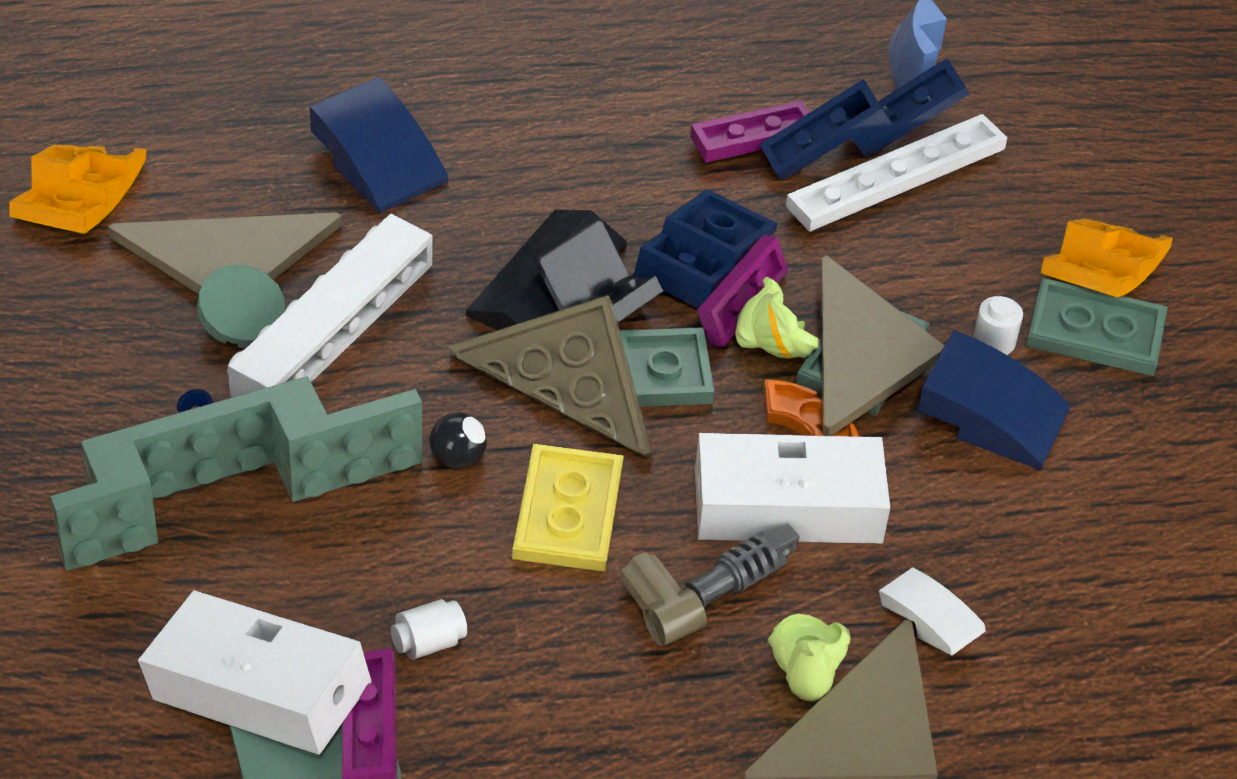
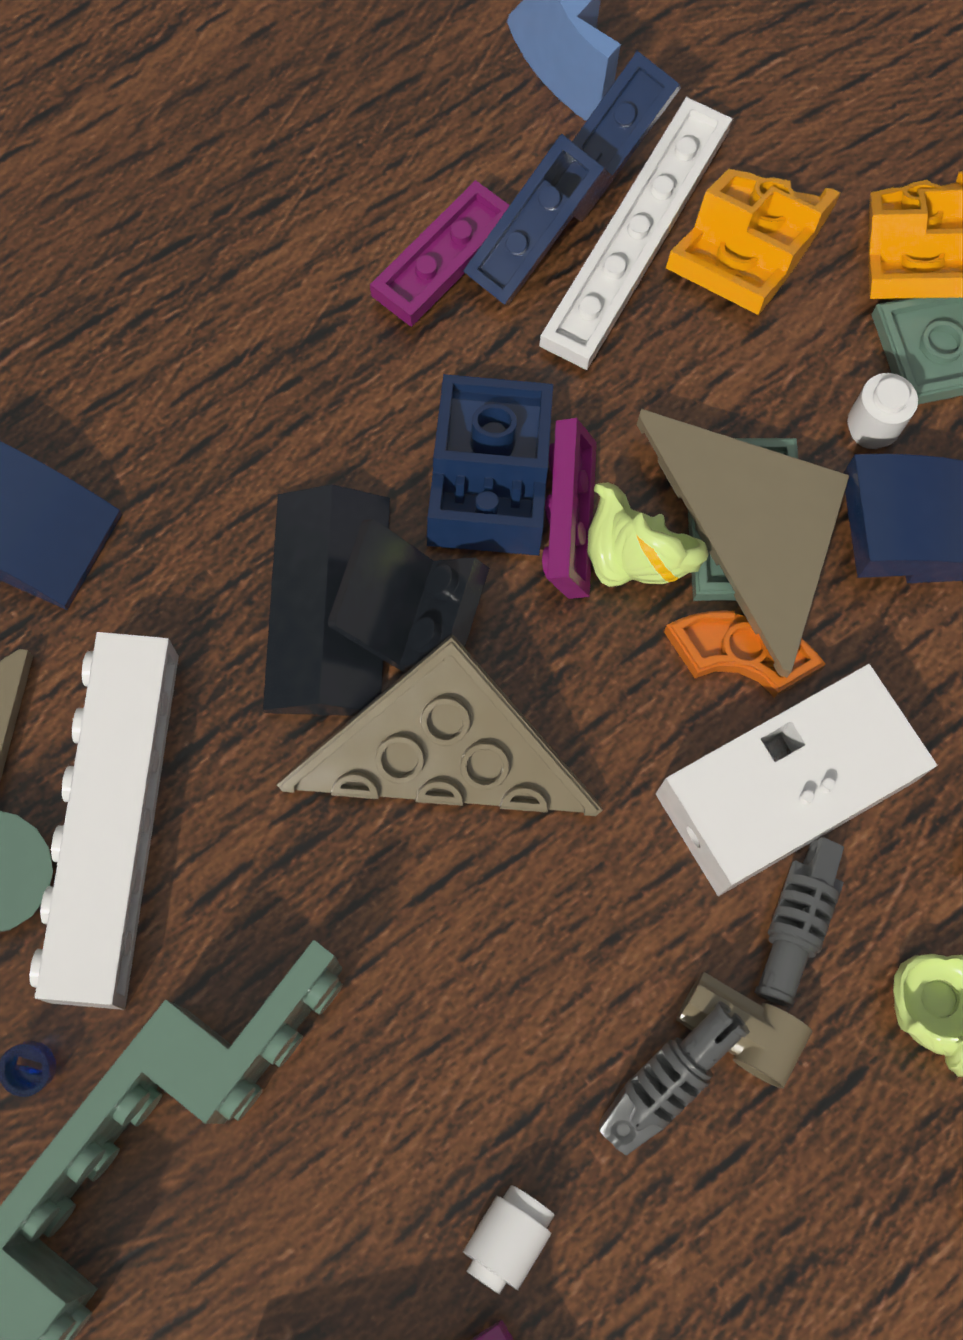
camera: 30 degrees left, 25 degrees up
black piece [429,412,487,470] -> none
light yellow tile [512,444,624,572] -> none
sand green tile [620,328,715,407] -> none
none -> dark grey hinge [599,1001,750,1155]
none -> light orange slope [666,169,841,315]

